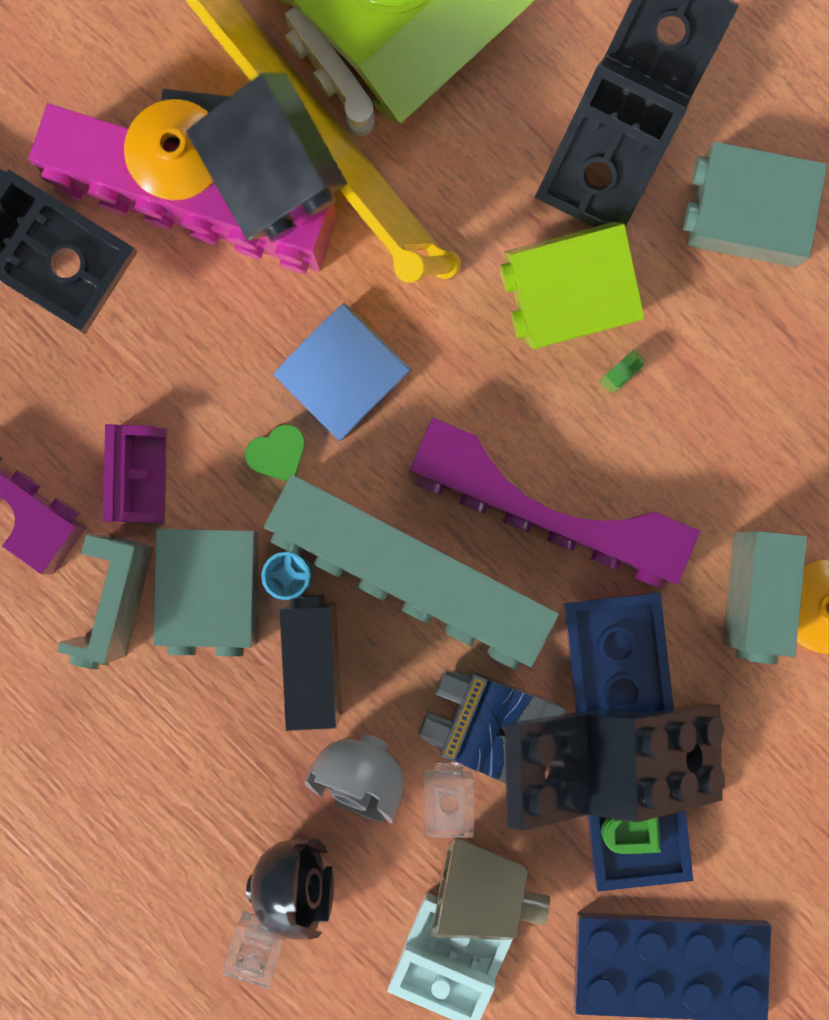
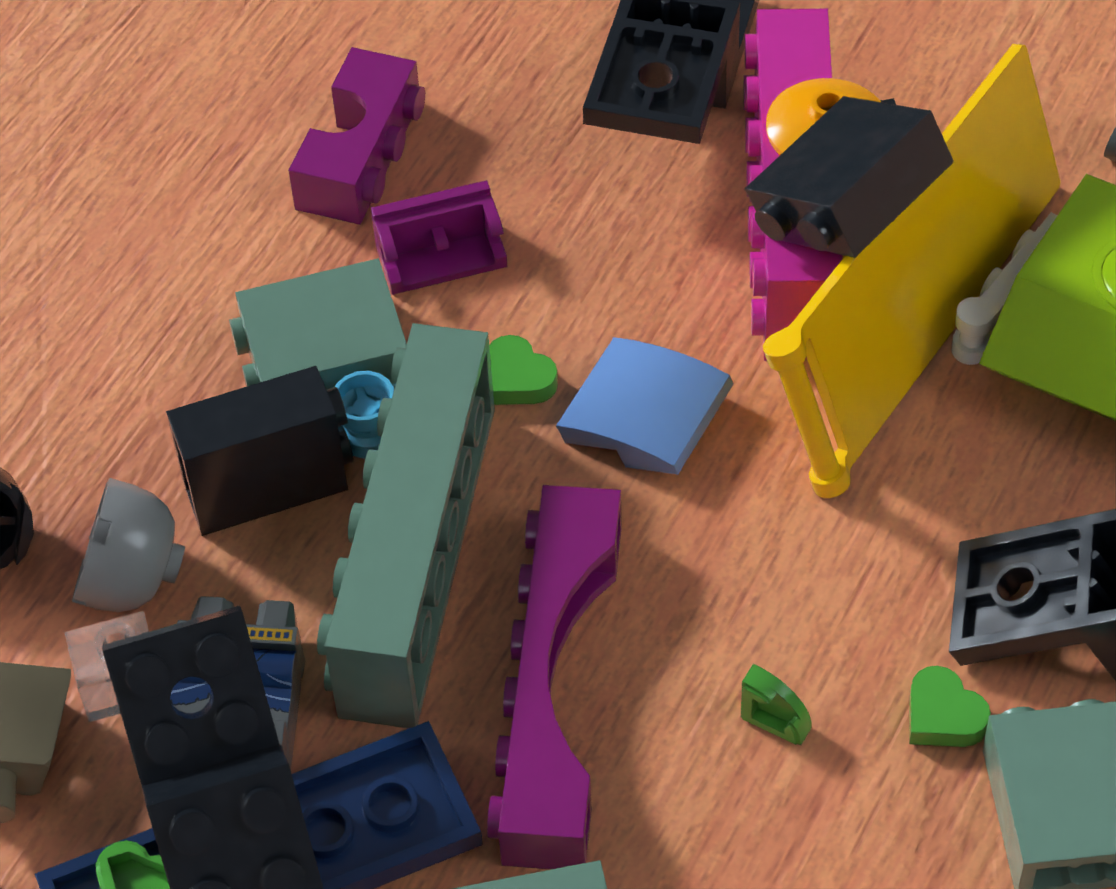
camera: 75 degrees right, 35 degrees down
sand green panel [57,534,154,669] -> none
lime brick [499,222,645,349] -> none
none -> bright green tile [909,666,991,747]

